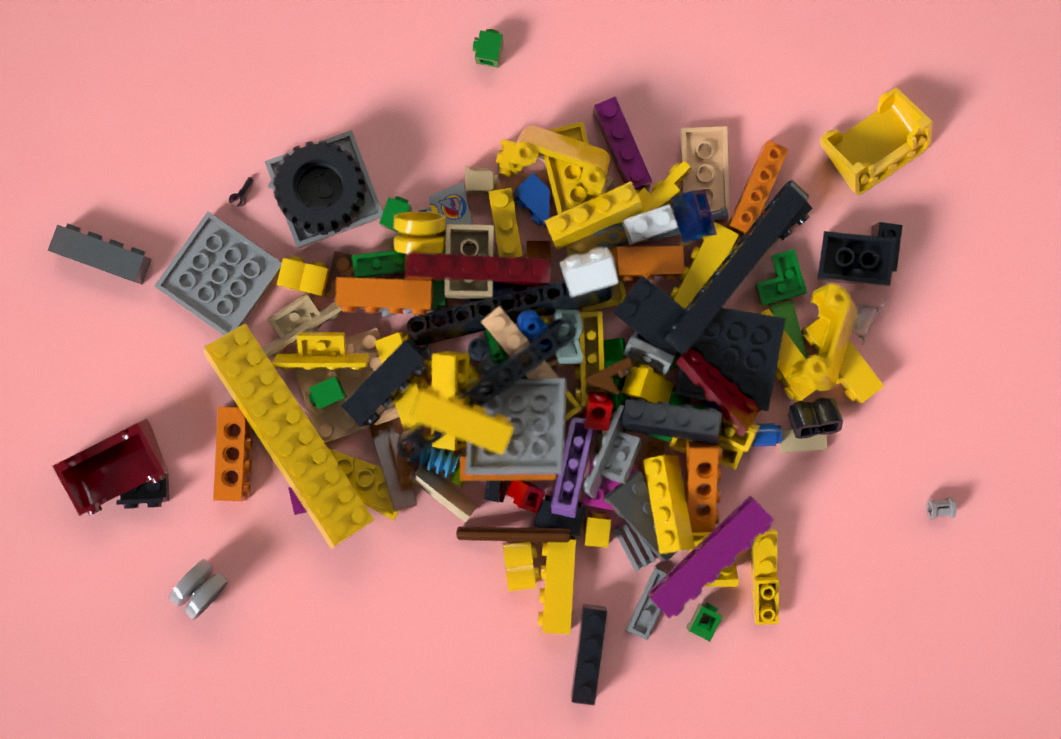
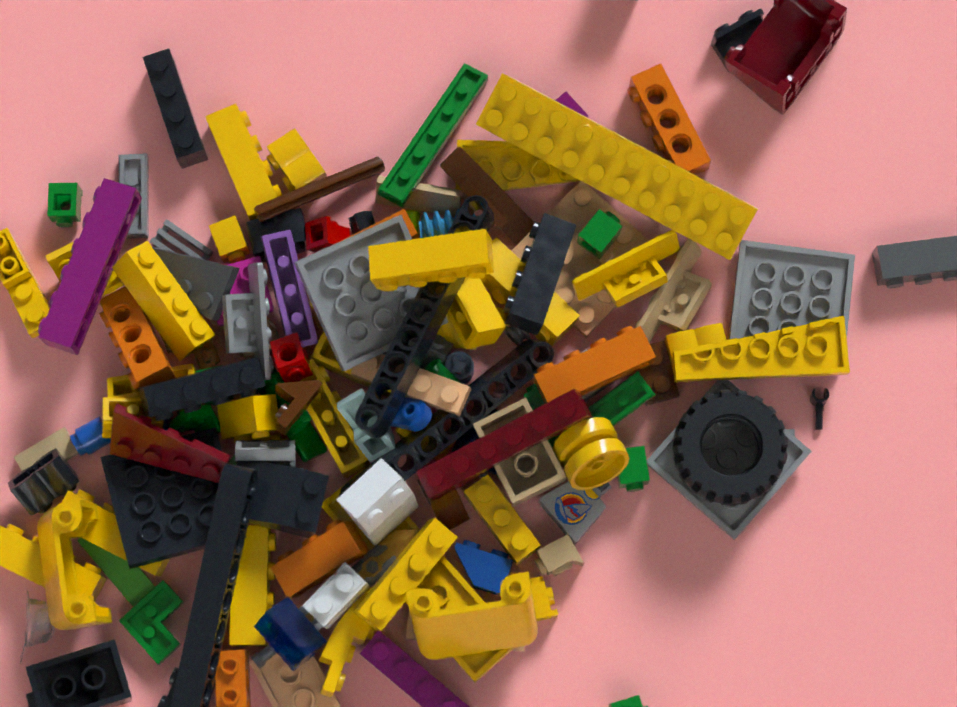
camera: 155 degrees right, 10 degrees down
none -> green tile [377,63,489,208]
none -> yellow wing [672,316,850,382]

